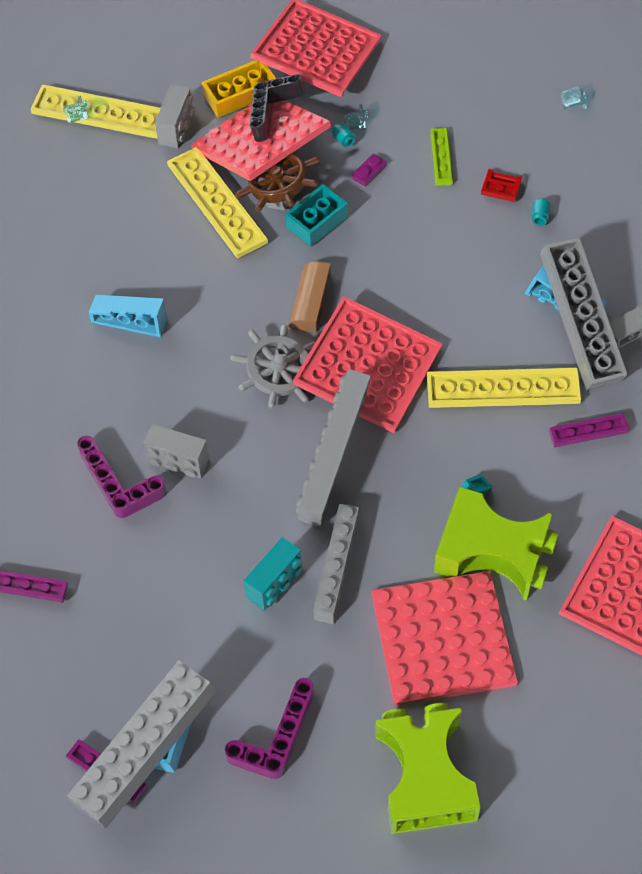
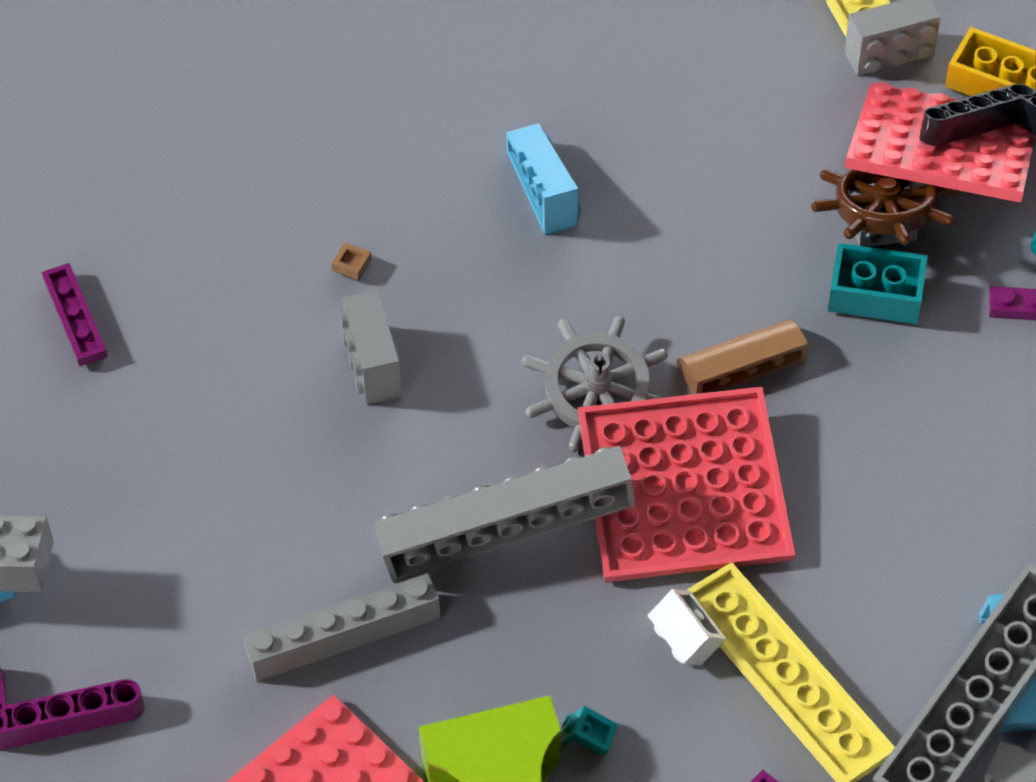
camera: 55 degrees right, 5 degrees down
magenta beam [77,435,166,518] -> none
light yellow plate [167,147,268,259] -> none
teal brick [243,537,303,611] -> none
none -> medium nougat plate [331,242,372,280]
none -> white brick [648,589,726,665]

